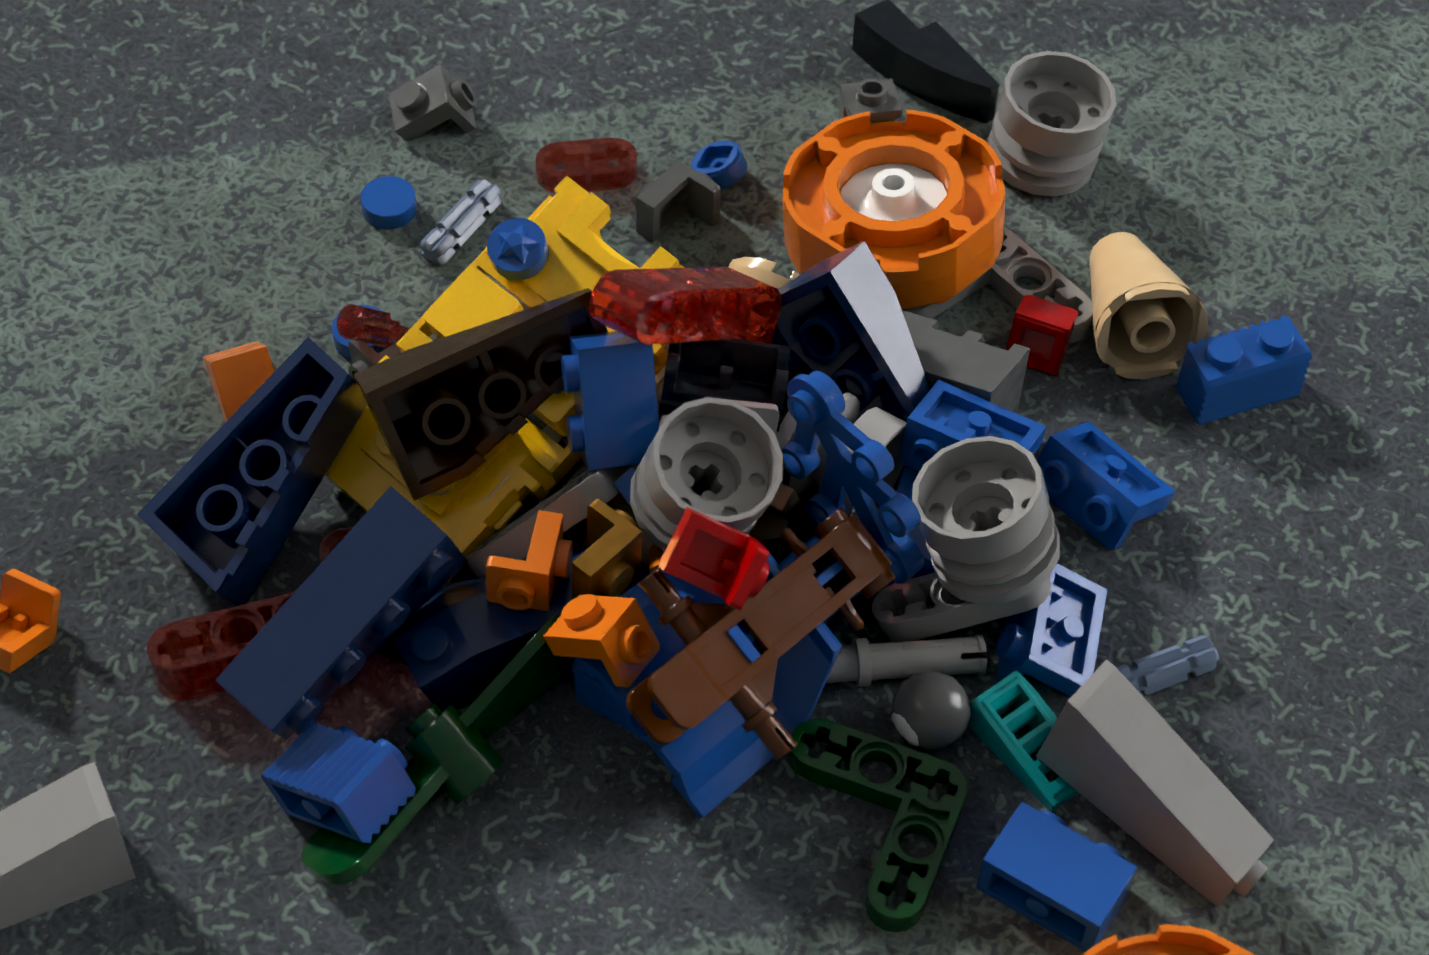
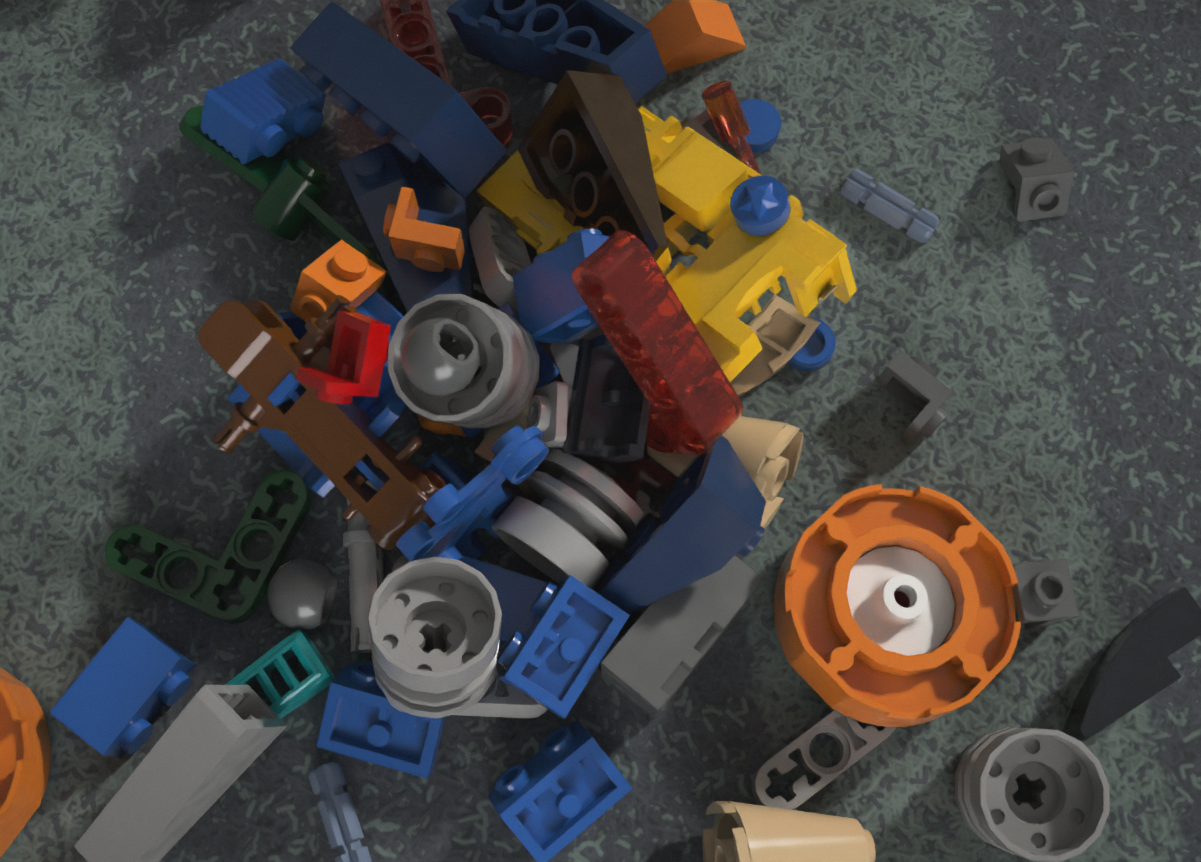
camera: 95 degrees right, 20 degrees up
blue tile [361,176,417,229] -> none
clear red beam [535,138,637,193] -> none
pearl gold bracket [572,498,642,600] -> none
blue tile [691,141,747,190] -> none
red slope [1006,295,1078,377] -> none
none -> dark grey piece [401,317,480,396]

